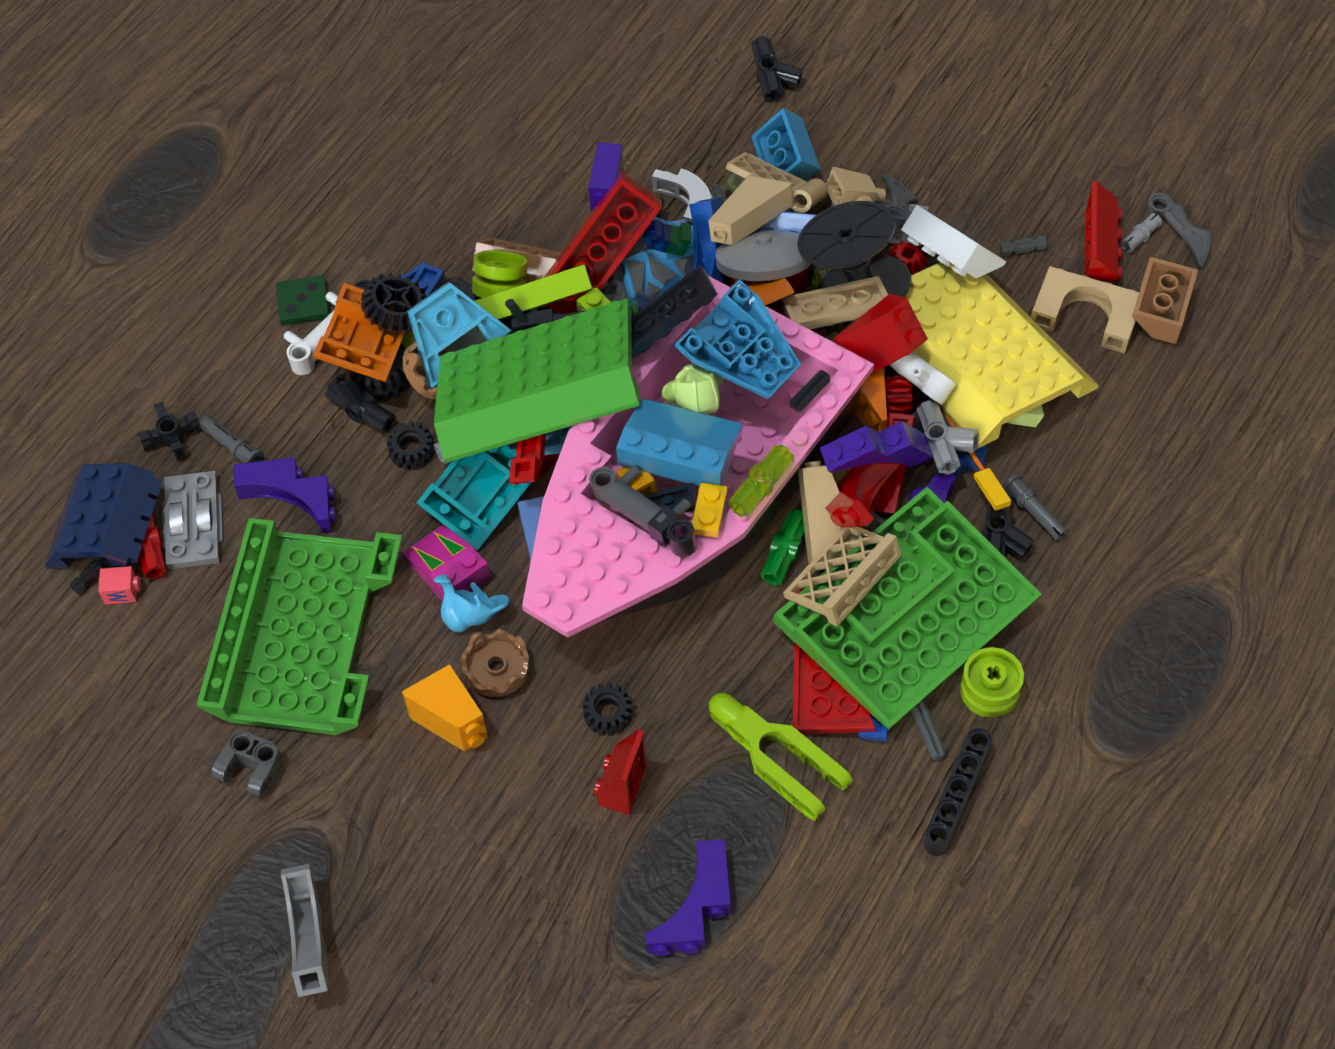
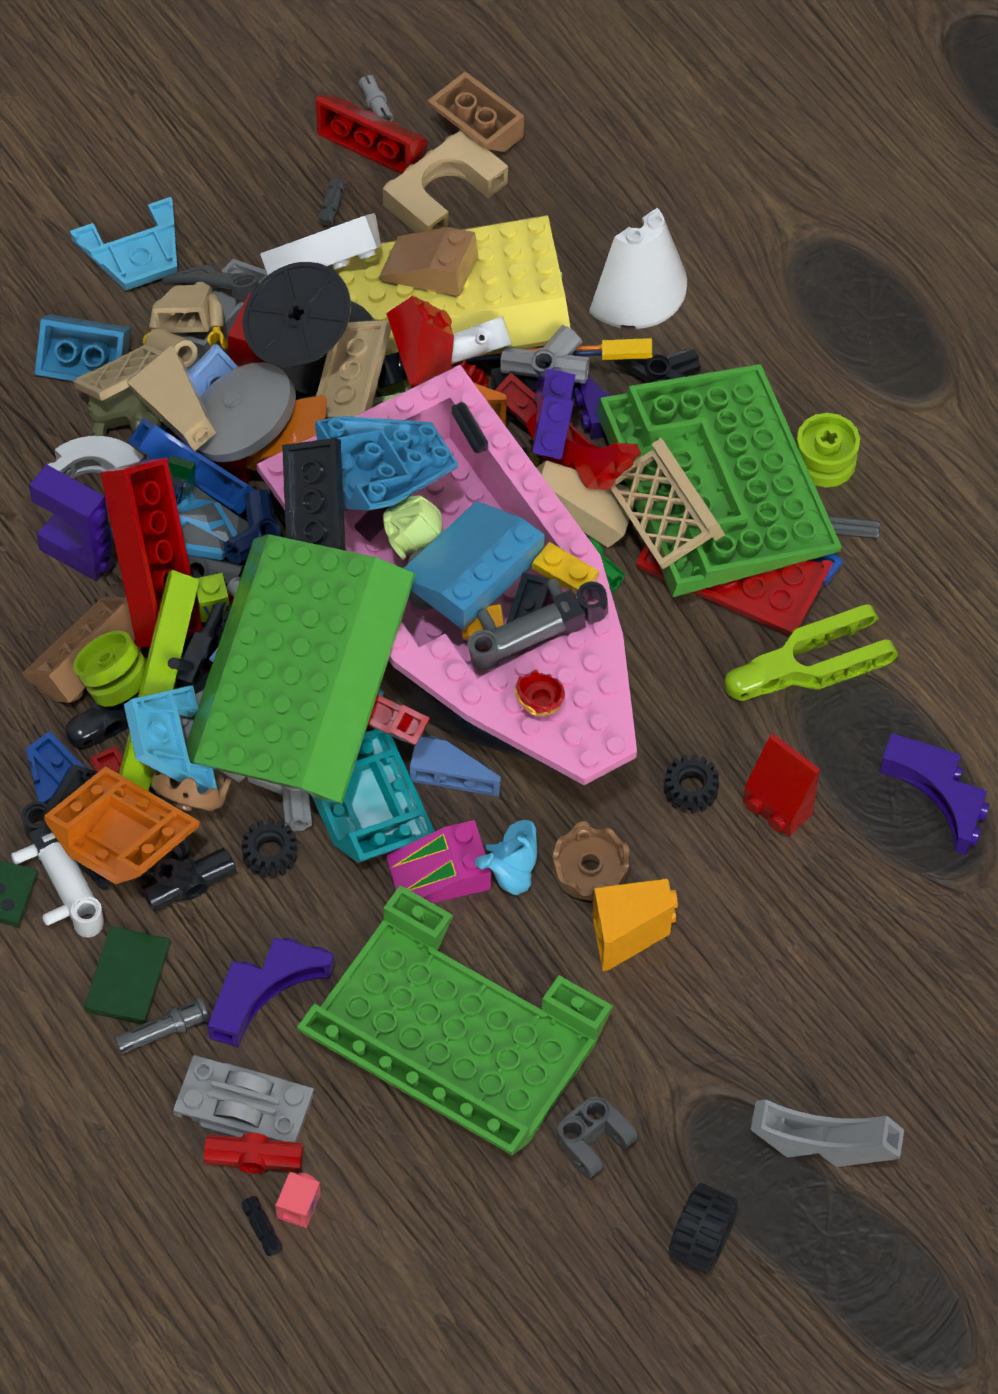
camera: 70 degrees left, 0 degrees up
dark blue slope [44,463,162,568] -> none
black pin [137,401,200,460] -> none
black gear [361,272,428,335] -> none
dark grey axle [710,184,727,204] -> none
clear neon green piece [728,444,794,517] -> none
black beam [924,728,992,856] -> none
dark grey pin [1002,473,1069,542] -> none
dark grey piece [1146,193,1211,269] -> none
none -> medium azure wing [70,197,178,291]
none -> dark green tile [84,926,171,1025]
none -> medium nougat slope [379,227,478,296]
none -> red hair [515,670,565,716]
none -> white cone [589,208,687,329]
none -> black tyre [669,1183,738,1274]

